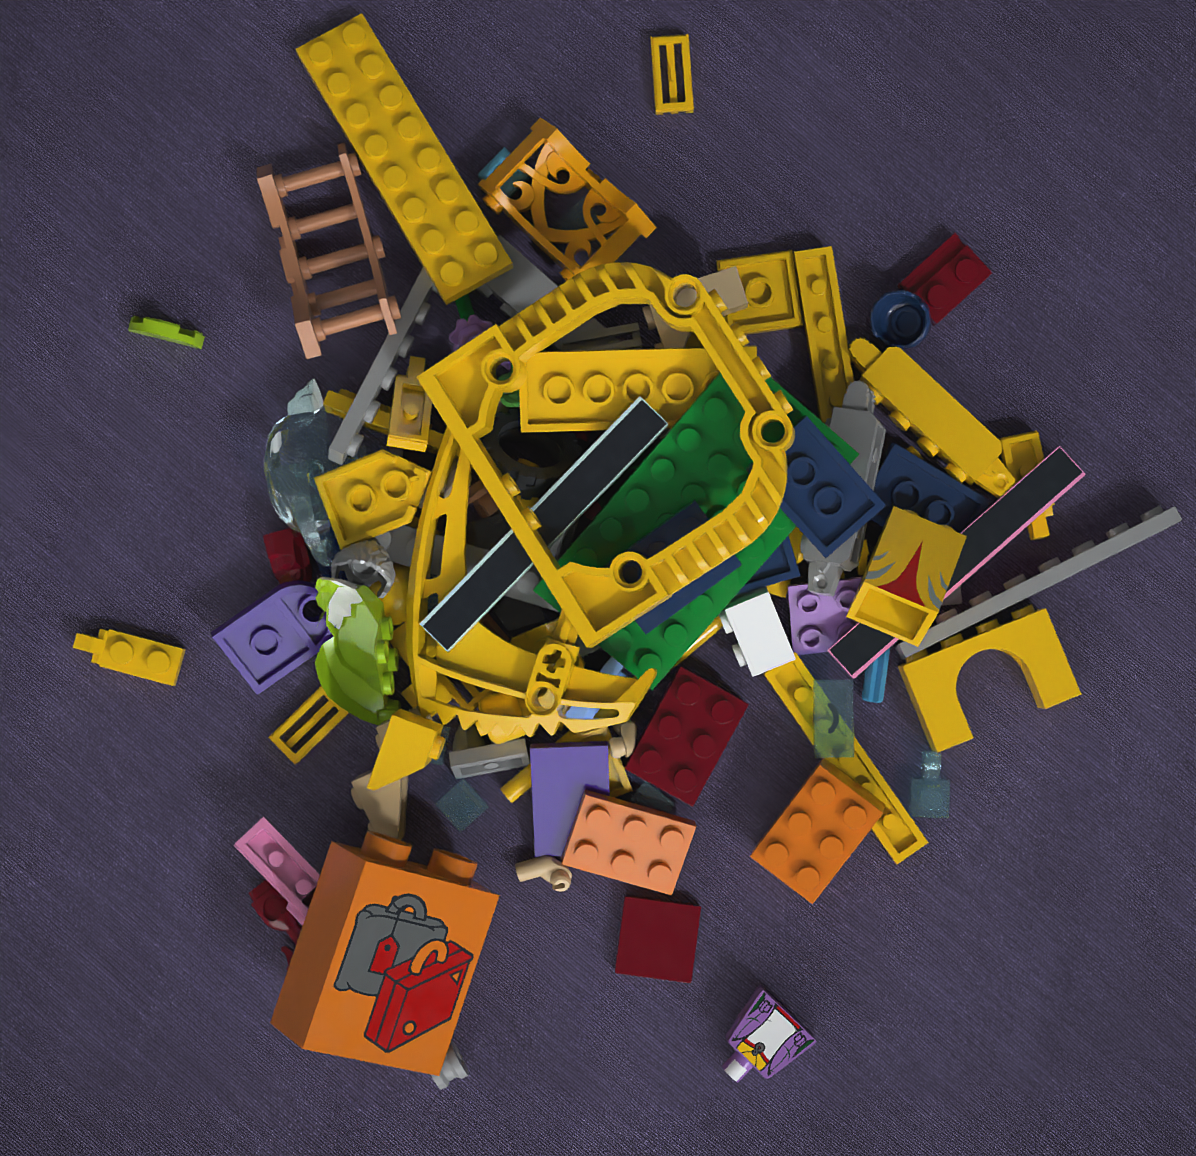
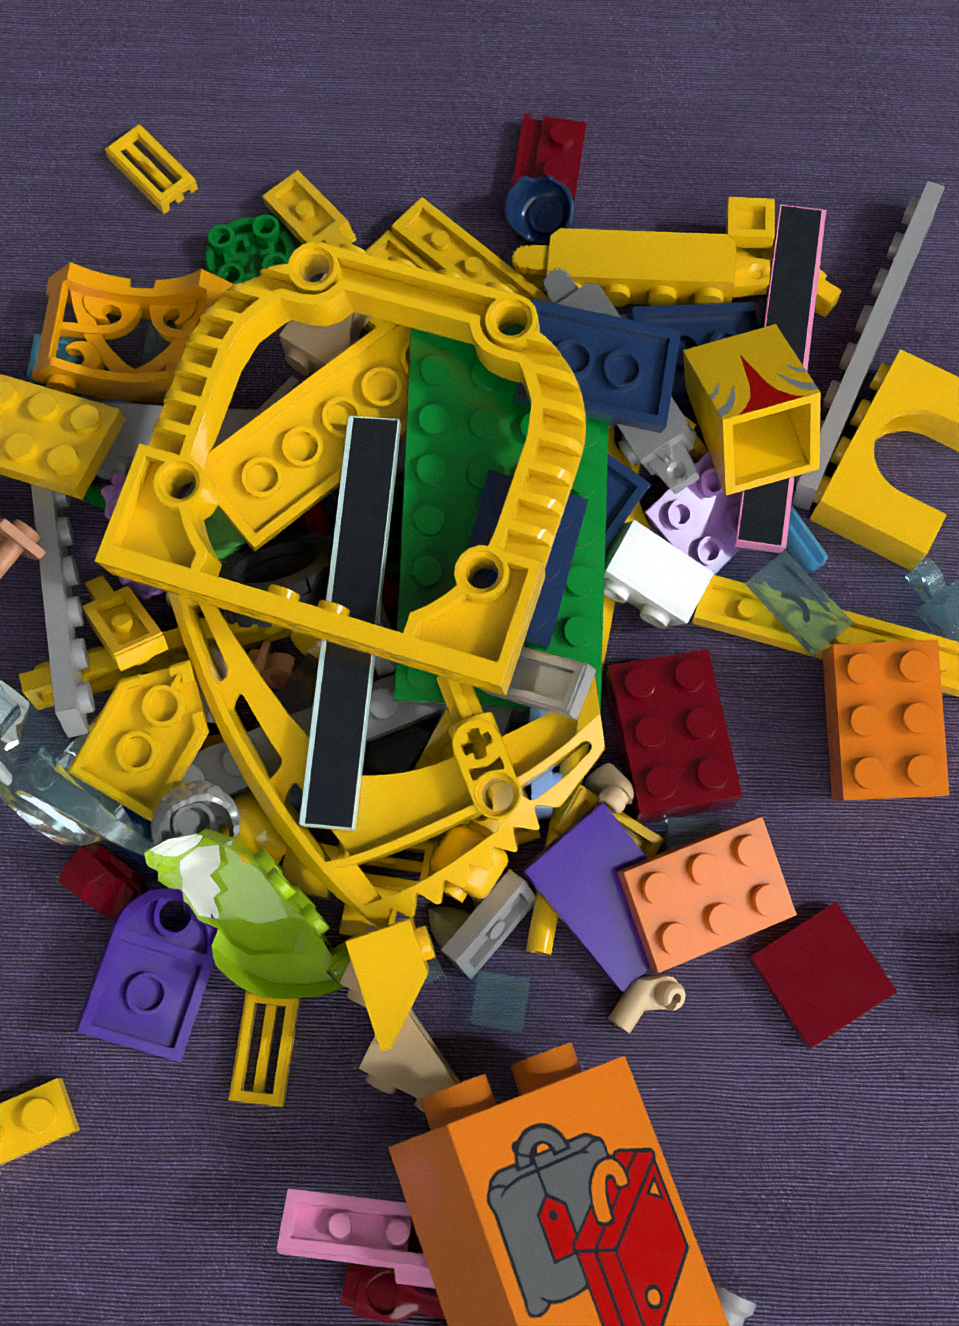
camera: 40 degrees left, 15 degrees down
none -> green tile [205,214,295,284]
none -> yellow hinge [262,170,357,247]
none -> light grey tile [480,647,596,720]
none -> yellow plate [725,197,775,249]

